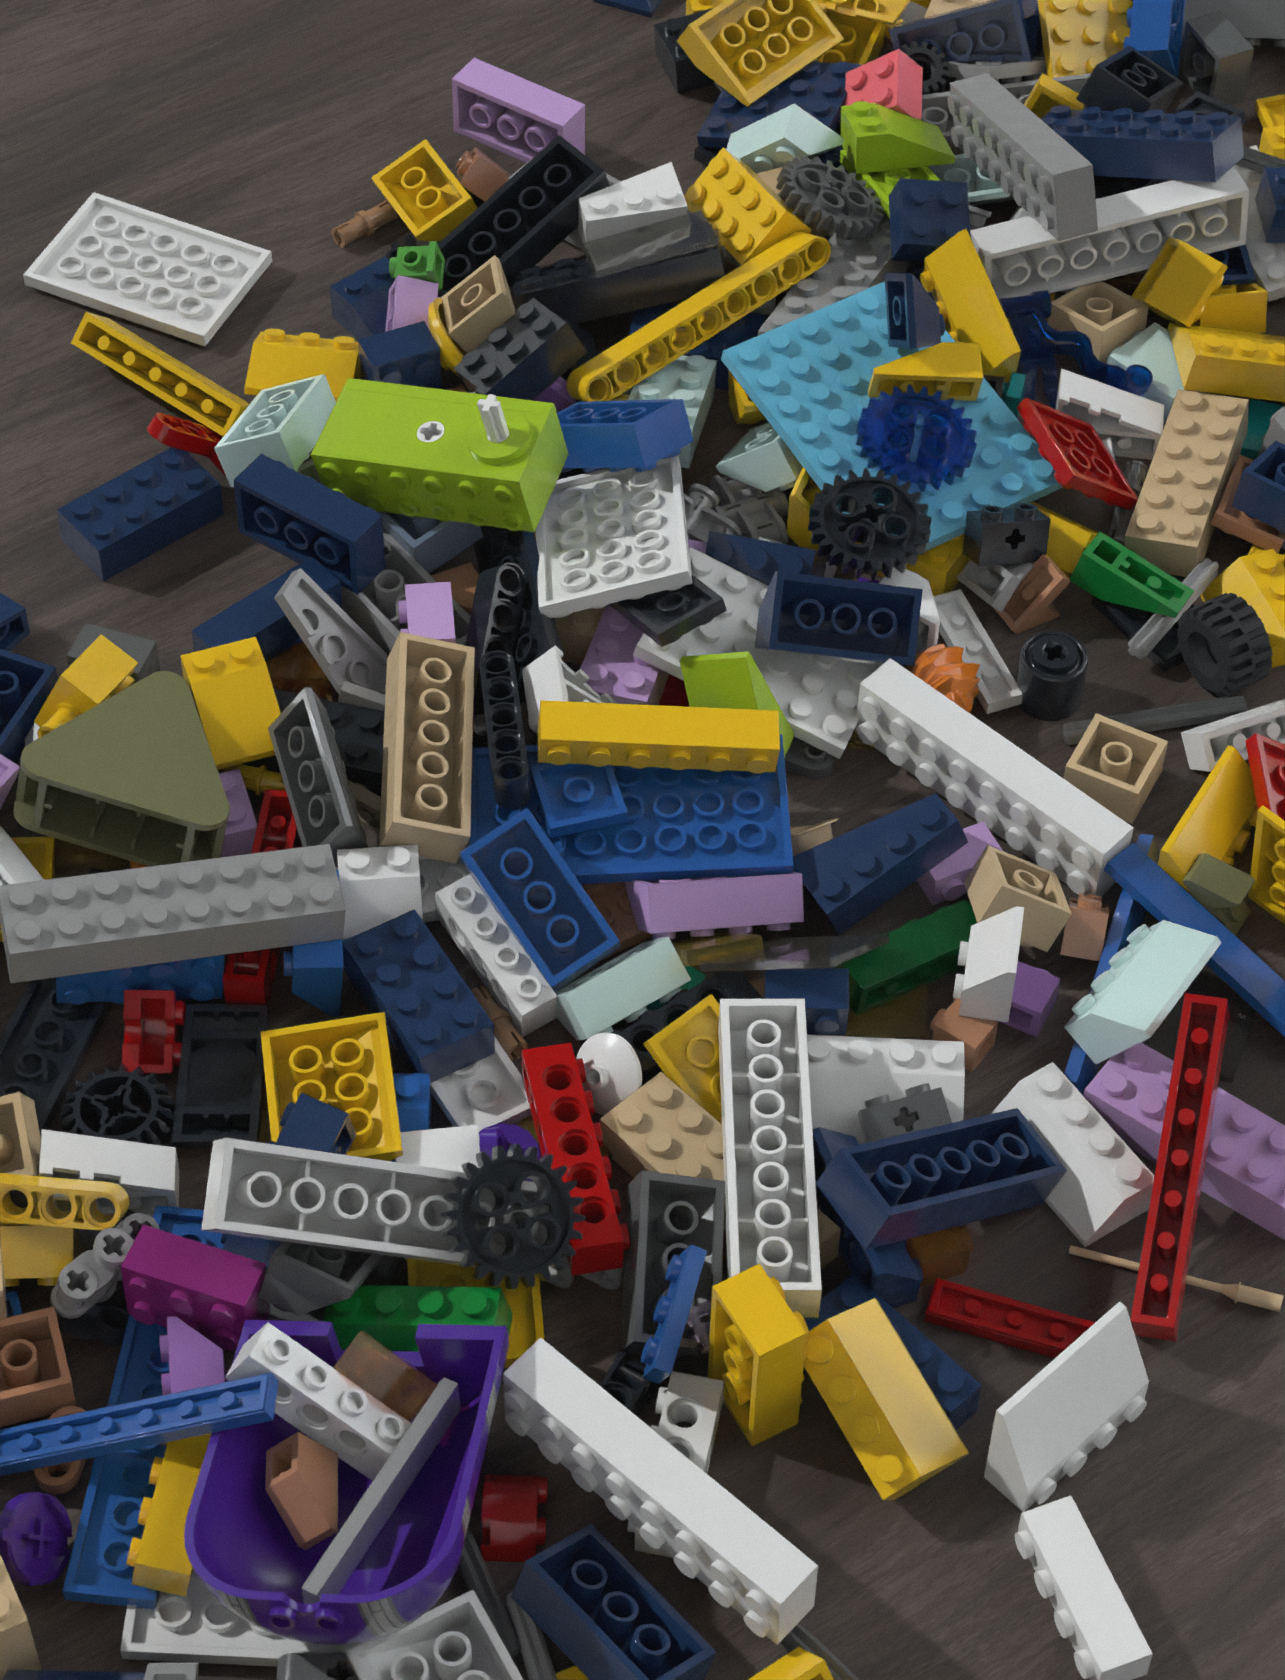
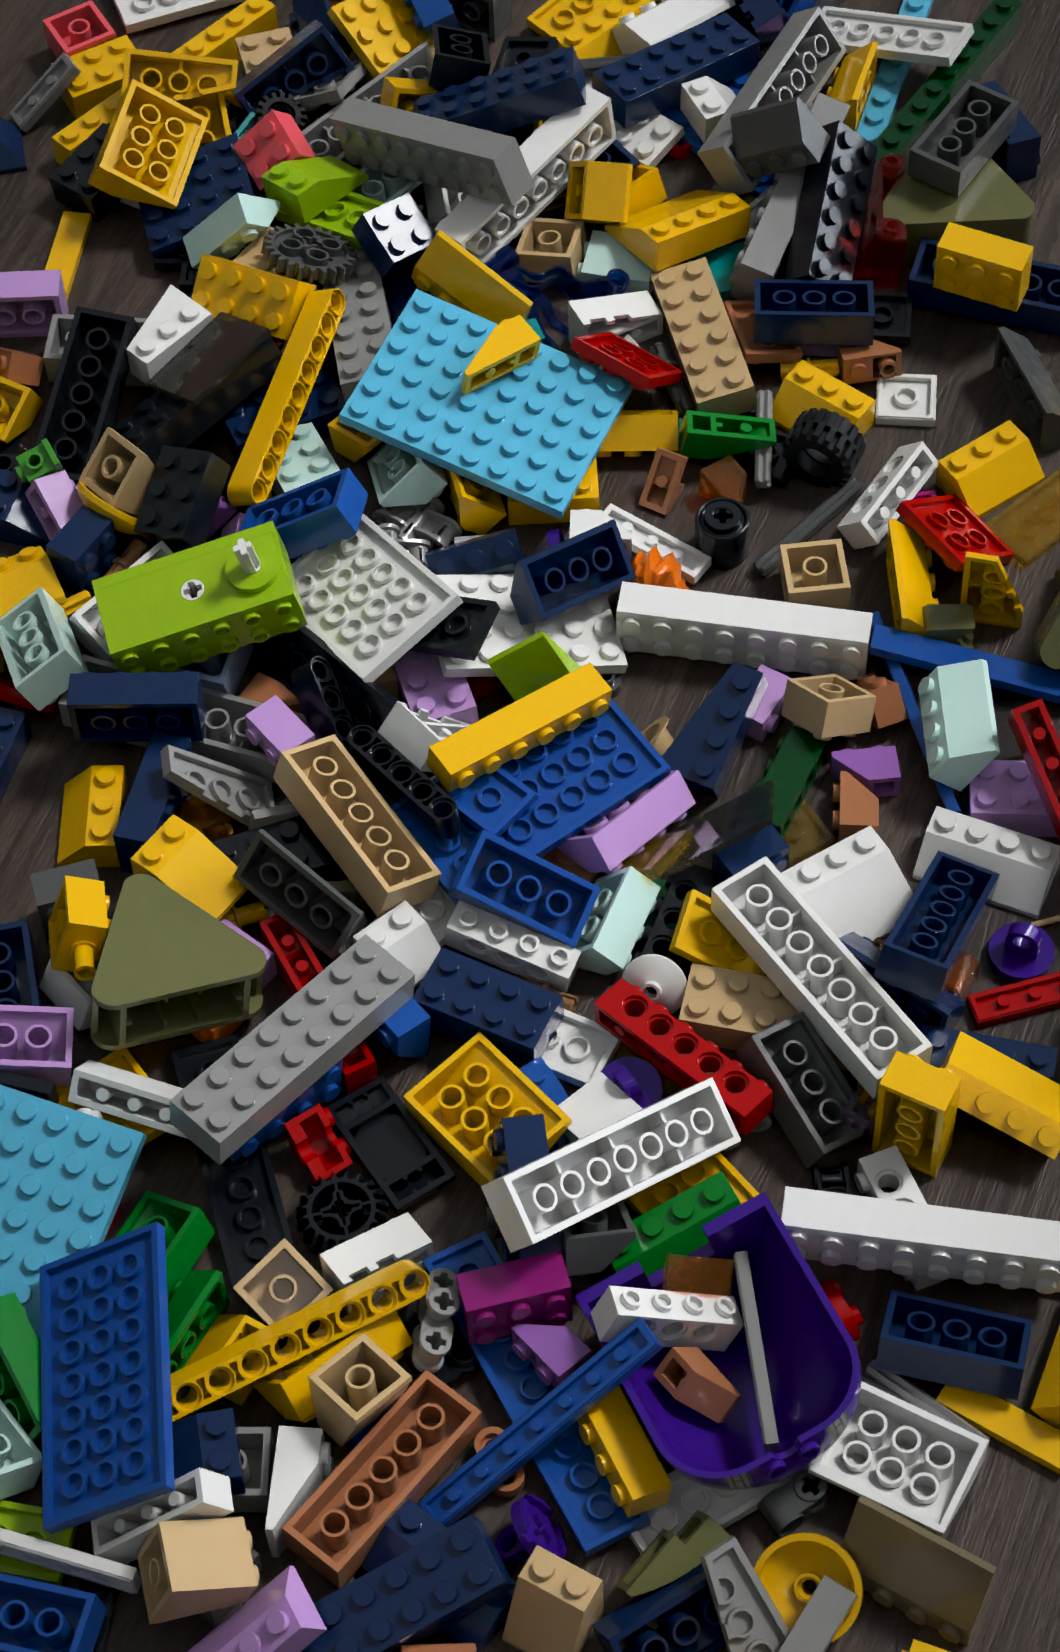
camera: 30 degrees left, 5 degrees up
black gear [441,1144,585,1290] -> none
blue plate [641,1244,707,1384] -> none
black gear [808,468,932,580] -> none
clear blue gear [856,385,977,492] -> none
dark grey brick [857,1083,952,1143] -> none
dark blue slope [884,273,945,349] -> none
white slope [953,906,1024,1022] -> none
light grey slope [956,560,1034,612] -> none
black brick [962,503,1051,566] -> none
none -> yellow tile [45,211,92,300]
none -> yellow slope [57,765,129,867]
none -> olive slope [615,1510,730,1597]
none -> clear orange slope [698,455,747,505]
none -> dark purple tile [987,922,1055,983]

